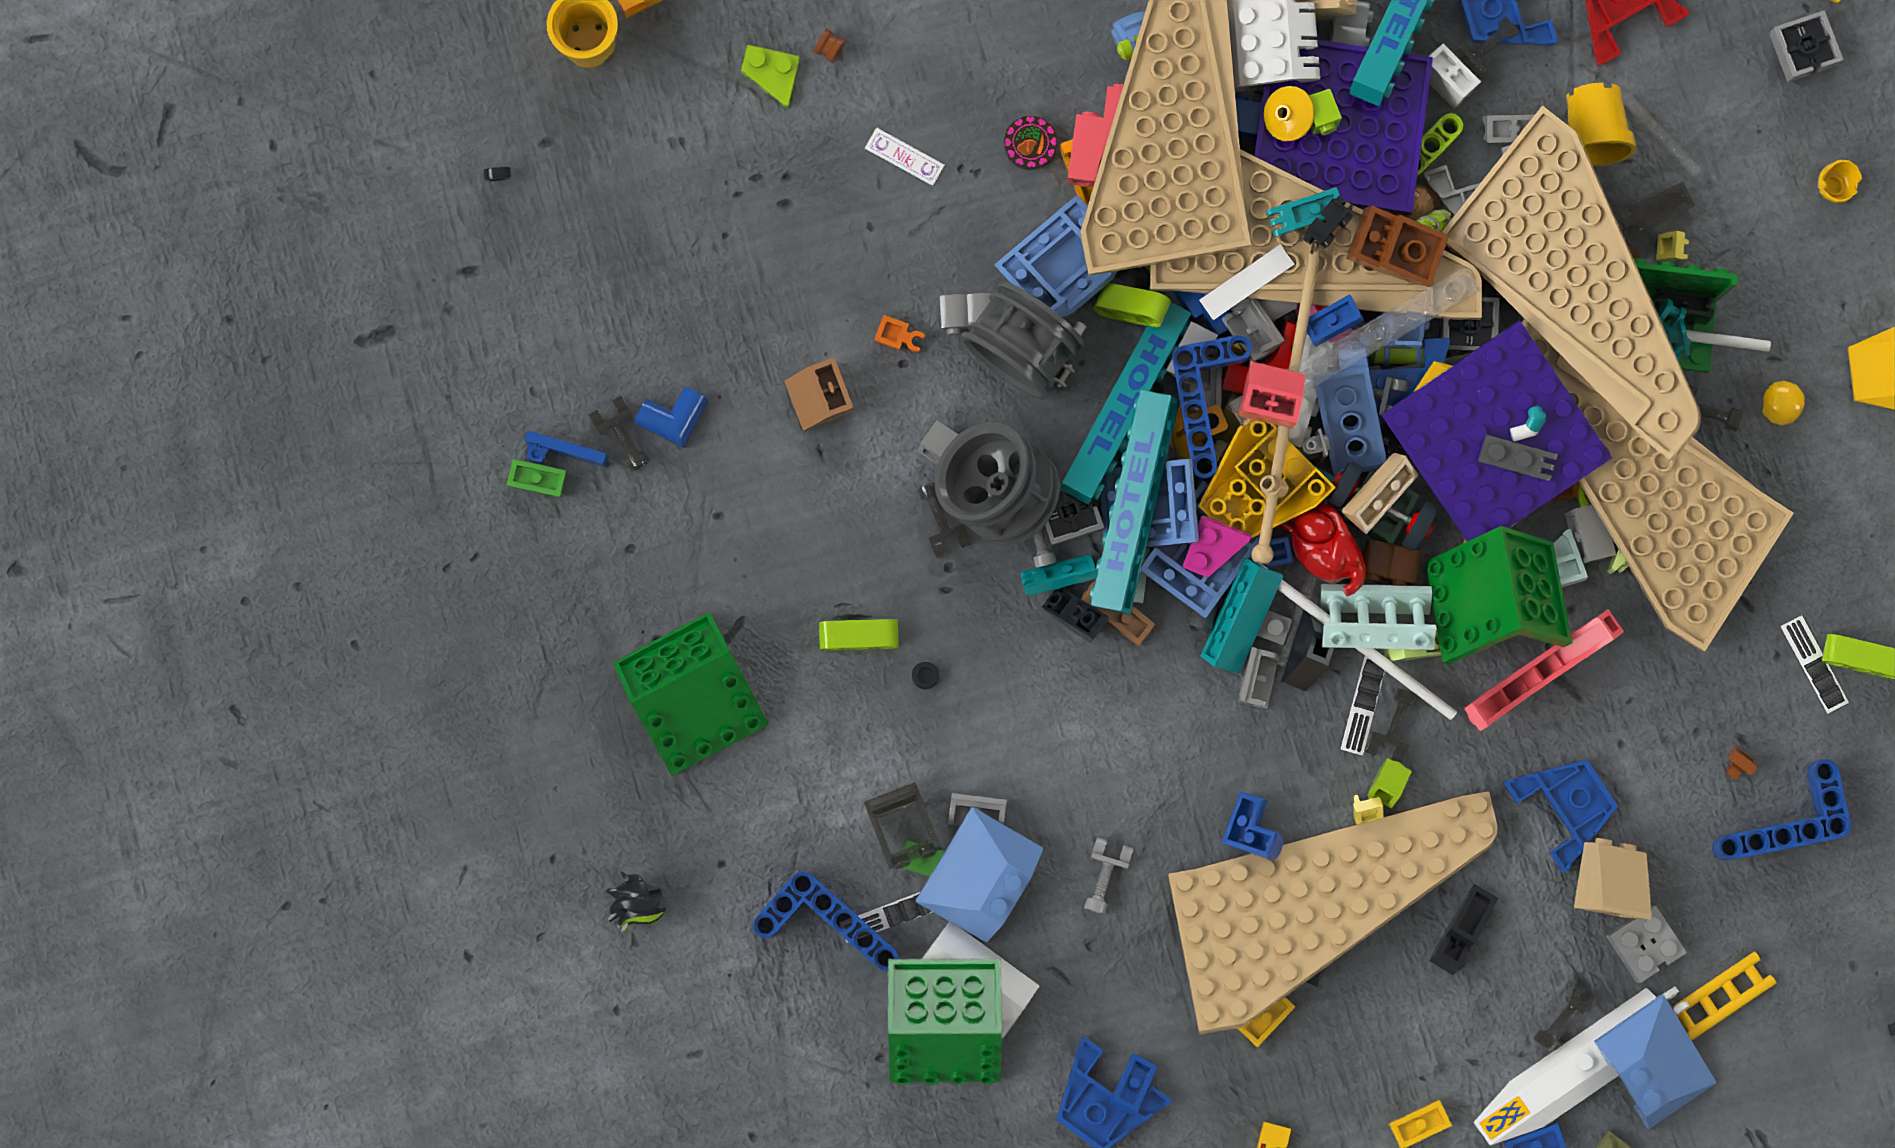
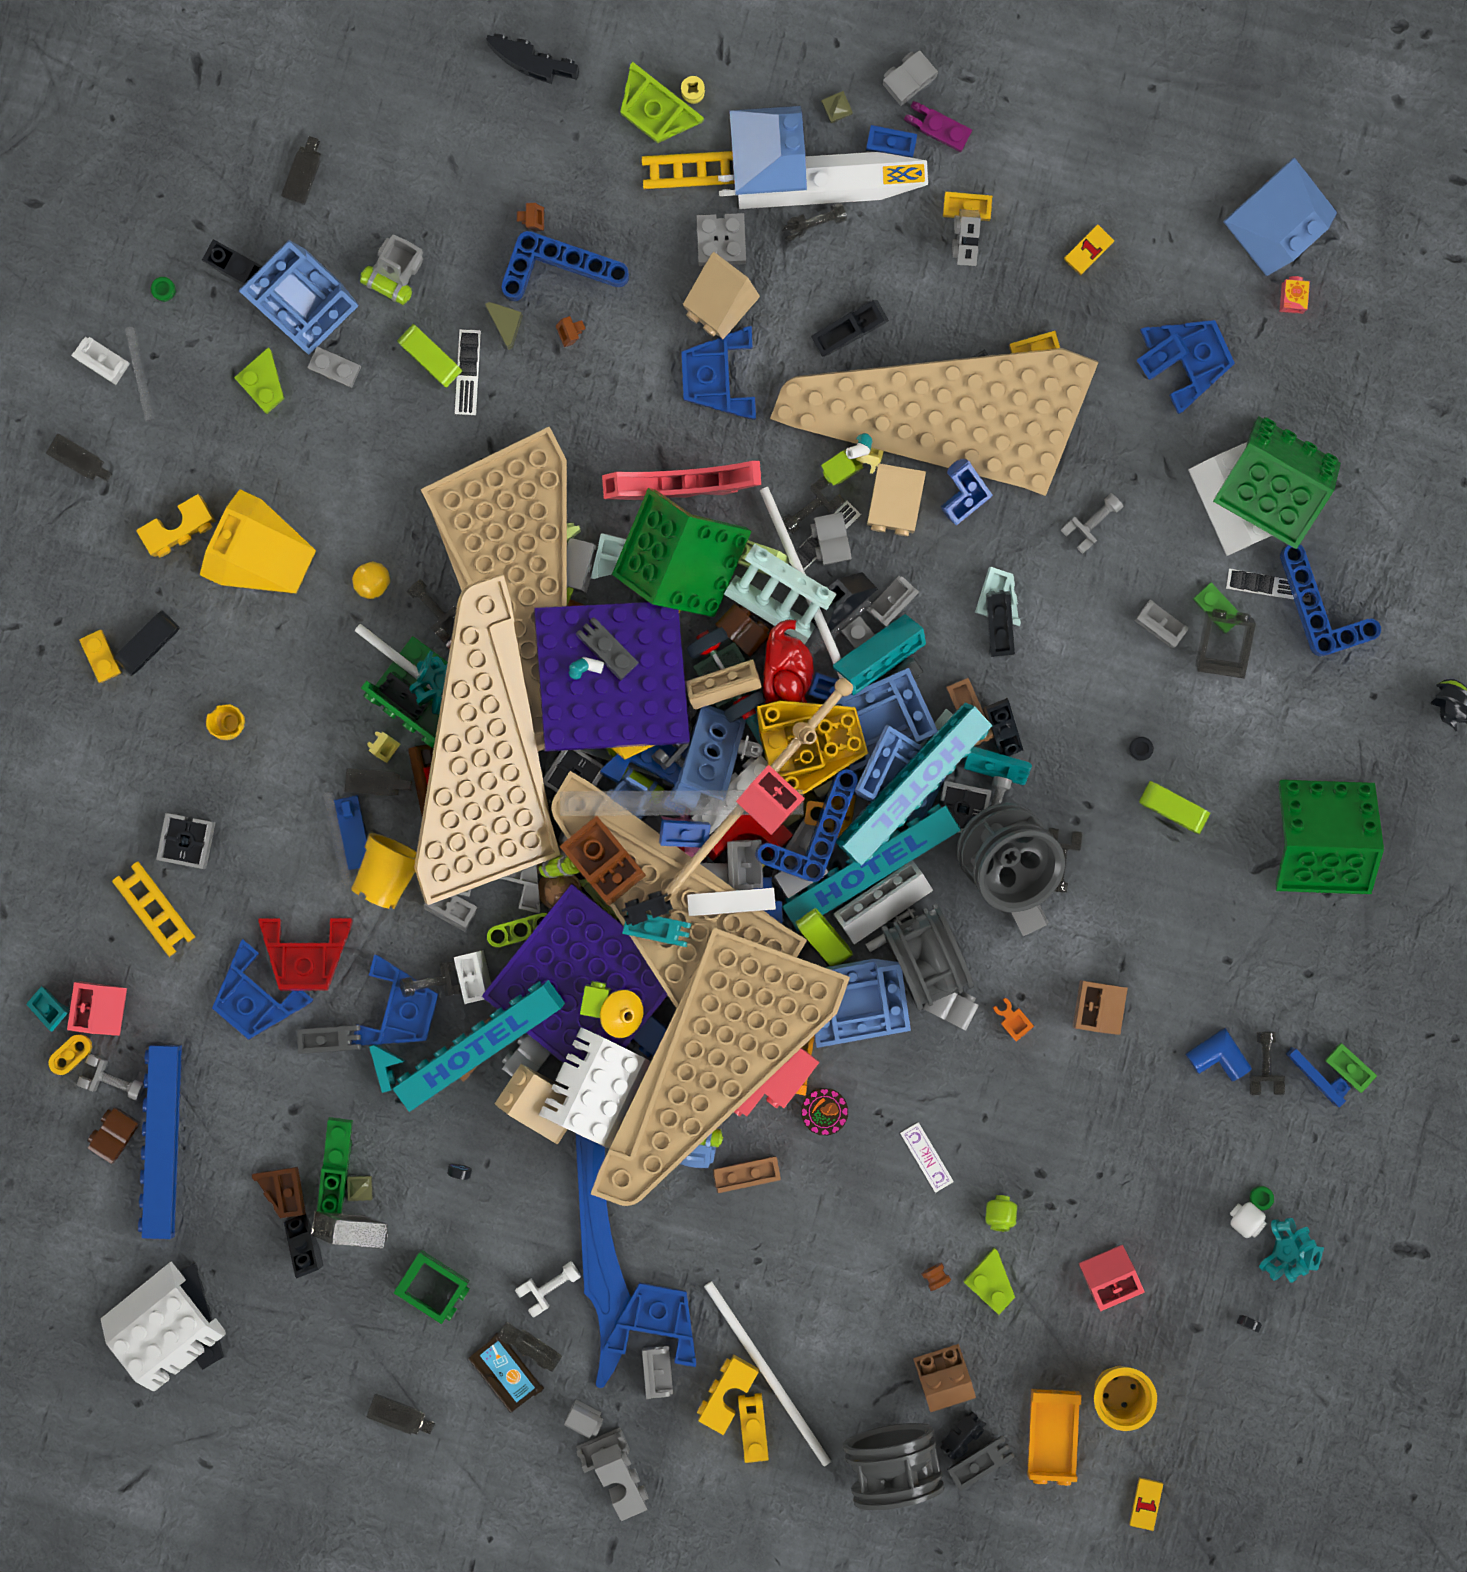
camera: 145 degrees left, 5 degrees up
medium blue slope [915,806,1043,943] -> none
dark pink wing [1182,515,1252,577] -> none
none -> blue hinge [334,795,367,870]
none -> olive slope [485,302,523,350]
none -> dark orange tile [517,203,544,232]
none -> lime wing [620,62,704,143]
none -> light yellow wheel [681,76,705,104]
none -> medium nougat hinge [713,1156,781,1193]
none -> light grey brick [810,512,852,566]
none -> white brick [834,860,933,944]
none -> white arm [846,433,873,459]
none -> tan slope [867,463,926,536]
none -> light grey piece [951,209,981,266]
none -> light aqua wing [975,567,1021,626]
none -> lime head [985,1195,1017,1232]
none -> black hinge [986,590,1015,657]
none -> coral slope [1078,1245,1145,1311]
none -> white head [1230,1202,1267,1238]
none -> green tile [1249,1186,1274,1211]
none -> teal piece [1259,1218,1324,1283]

